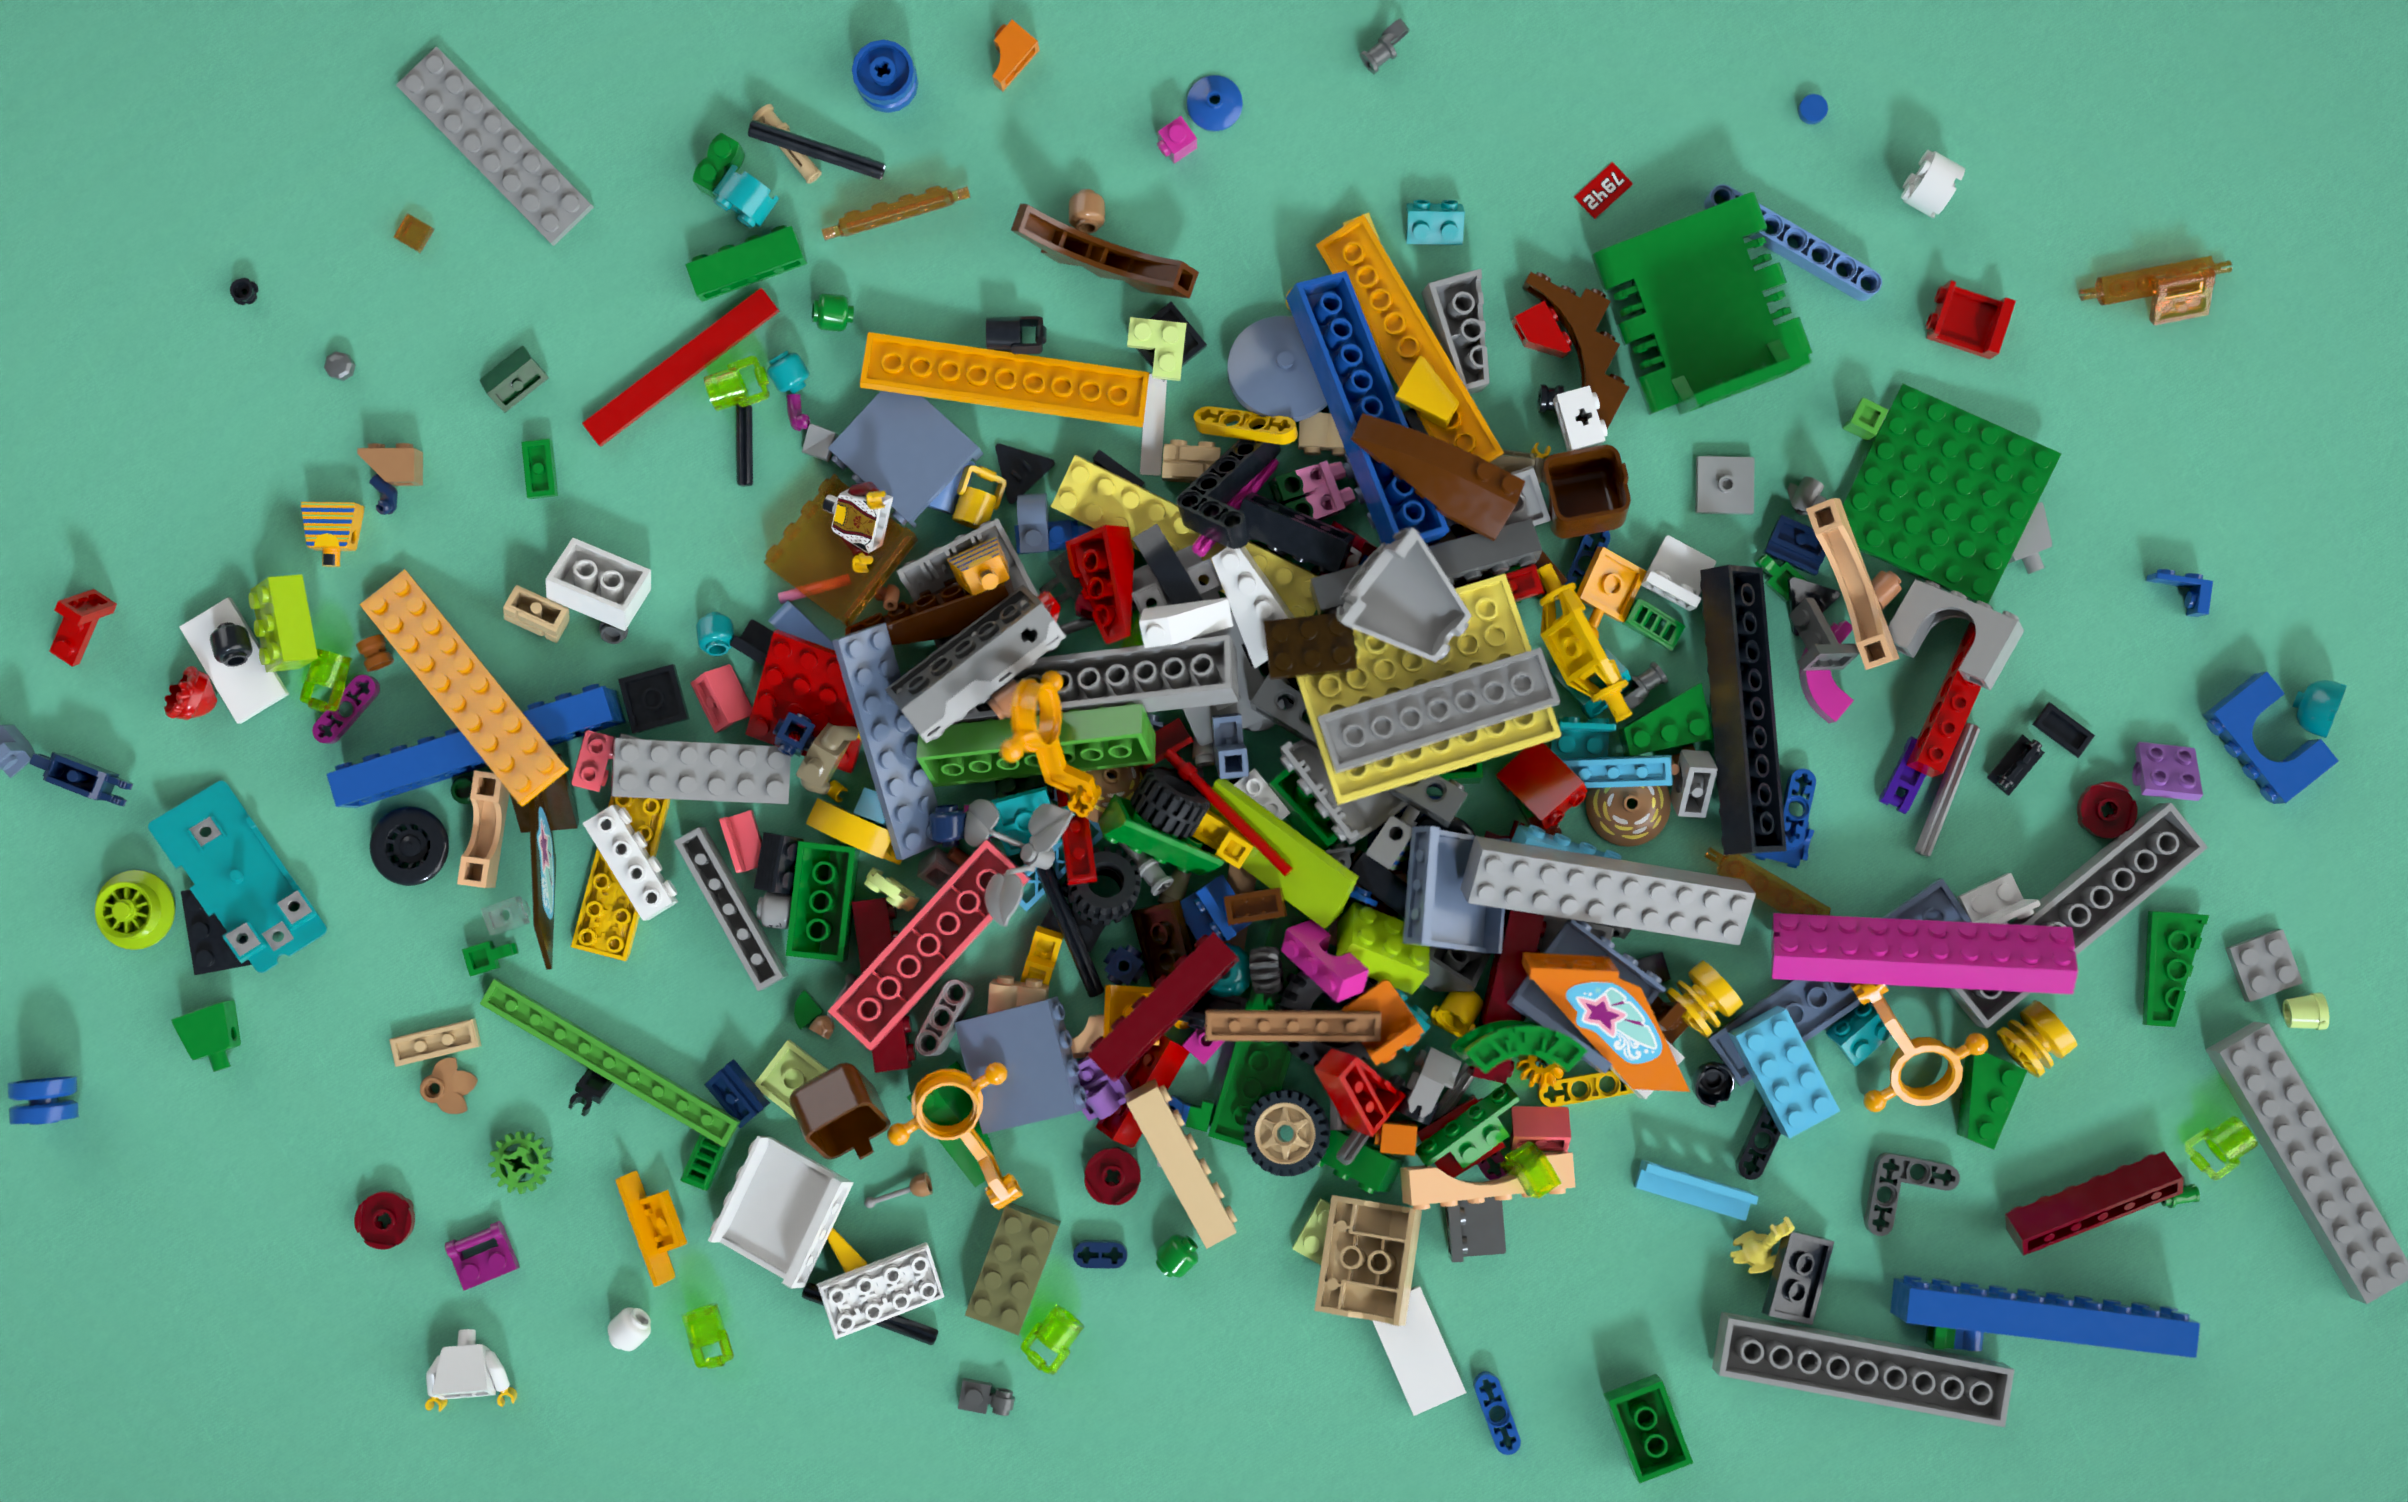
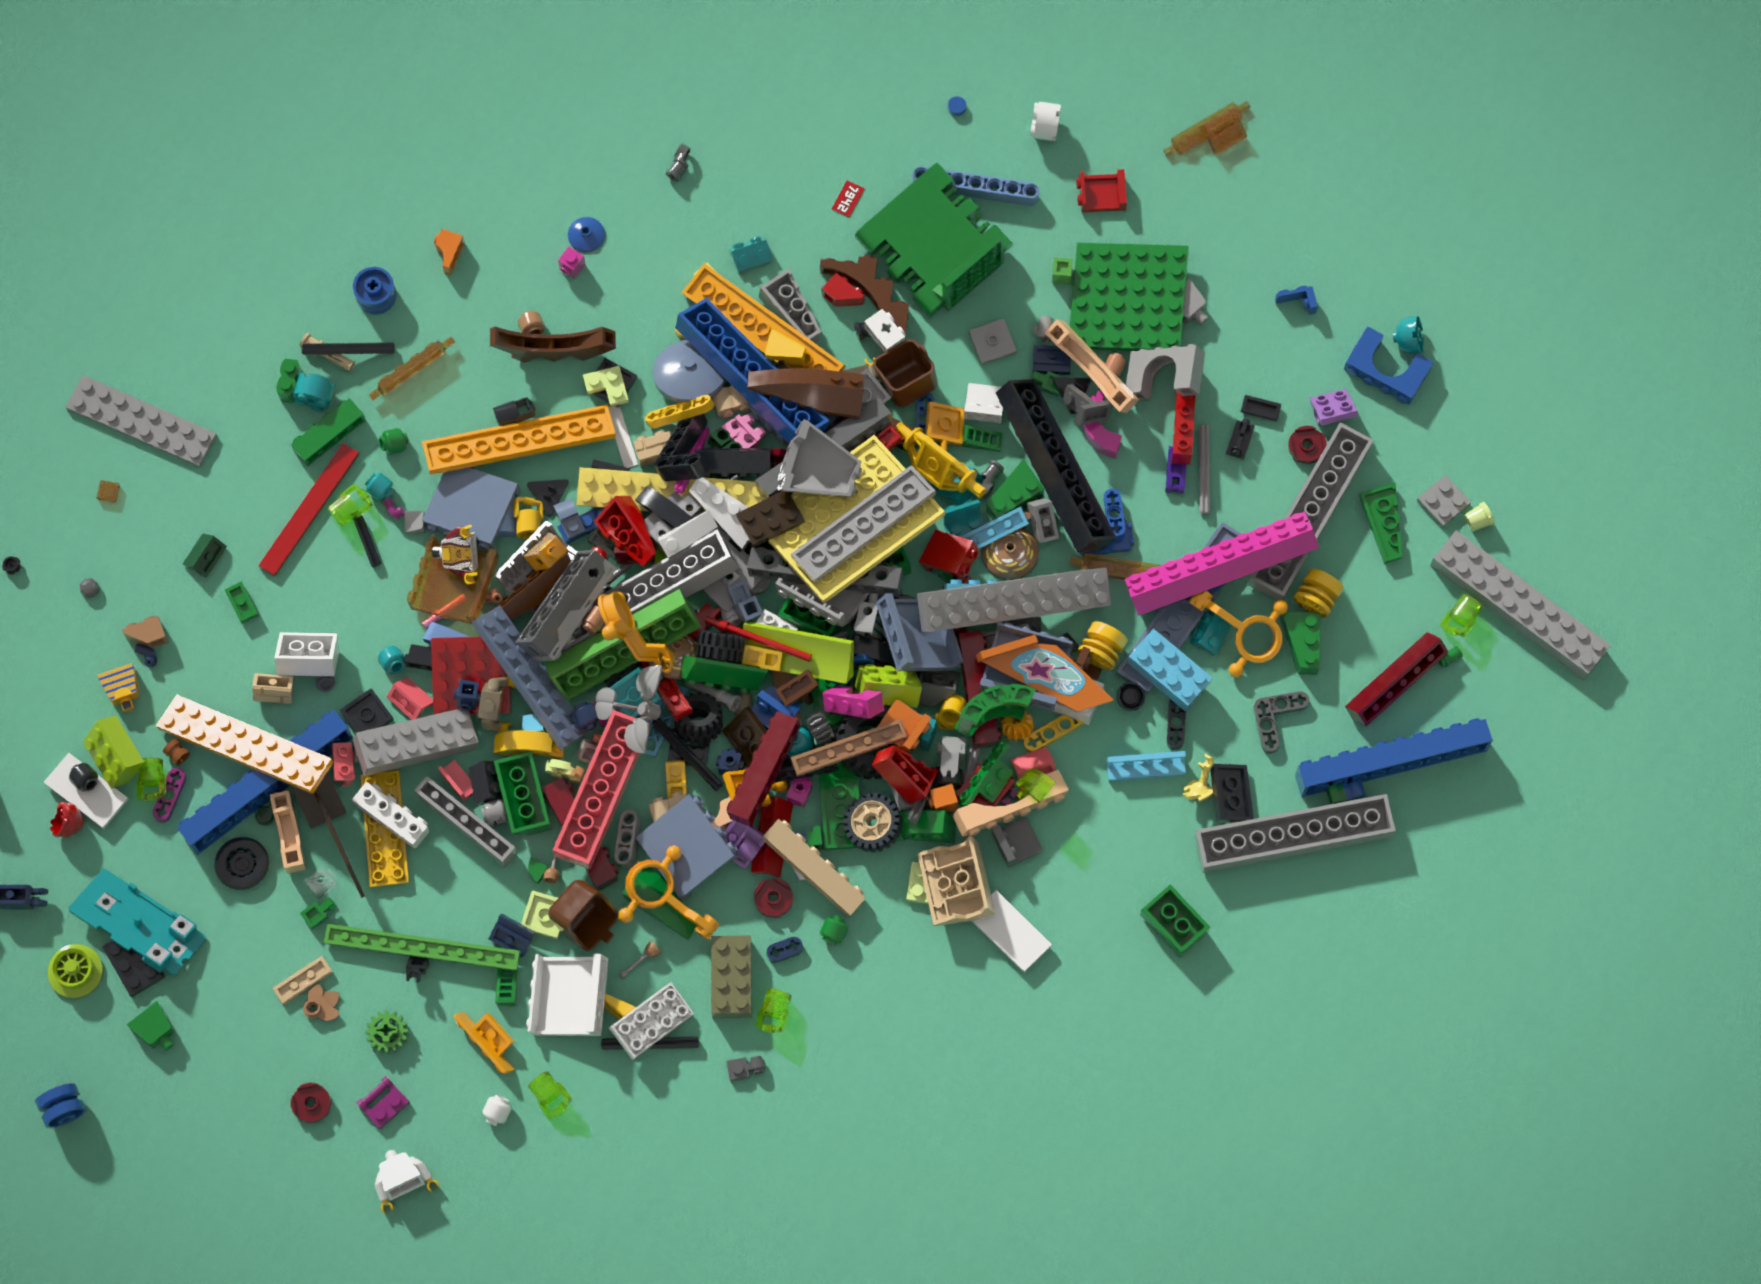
camera: 20 degrees left, 15 degrees down
blue beam [1473,1371,1521,1455] -> none
white bracket [1957,873,2041,924] -> none

